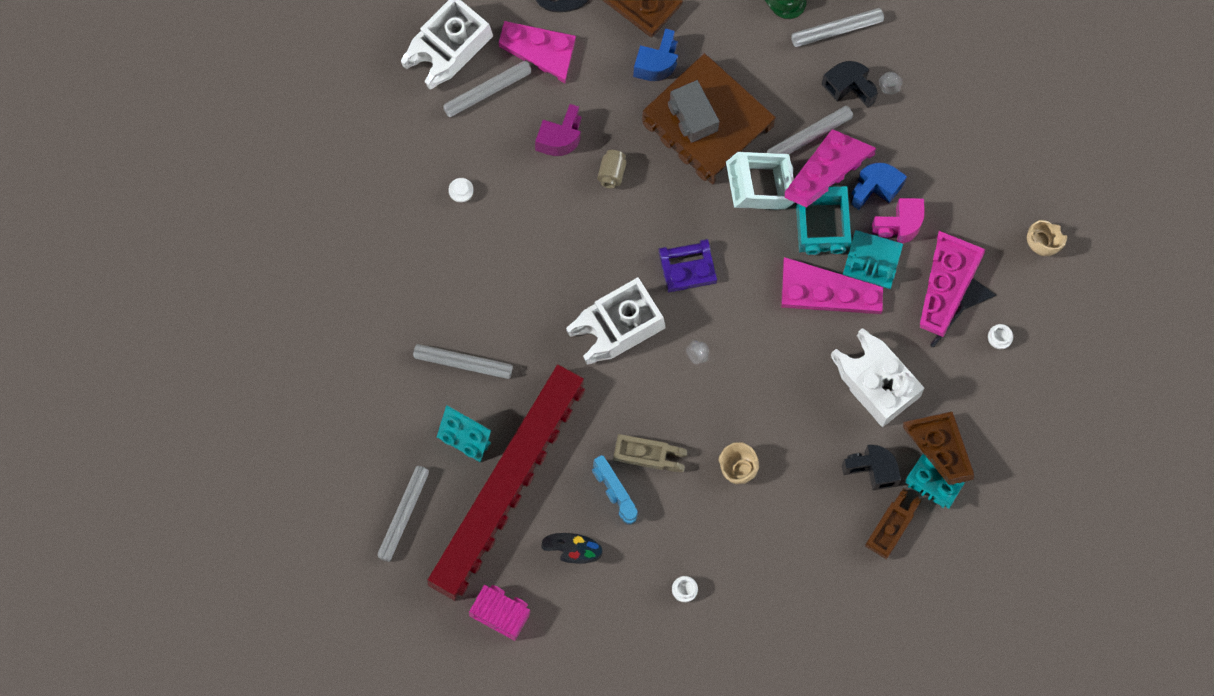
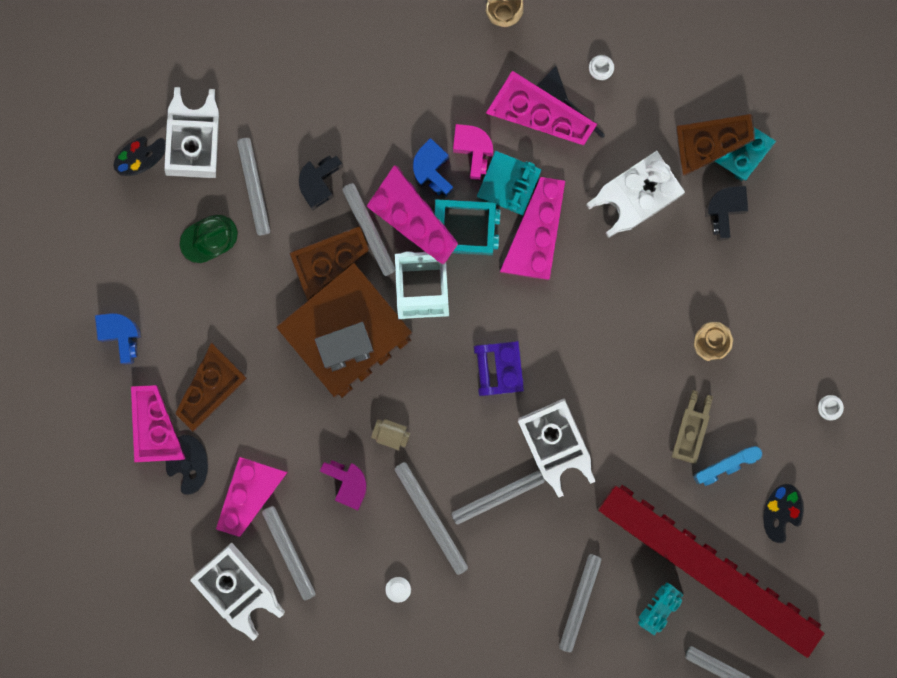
camera: 75 degrees left, 15 degrees up
dark pink brick [469,585,530,641] -> none
blue brick [633,28,678,81] -> none
clear plate [686,340,709,365] -> none
reddish brown hinge [865,488,922,560] -> none
clear plate [879,72,903,94] -> none
none -> reddish brown wing [290,226,369,300]
none -> light grey axle [395,462,468,575]
none -> light grey axle [451,471,545,524]

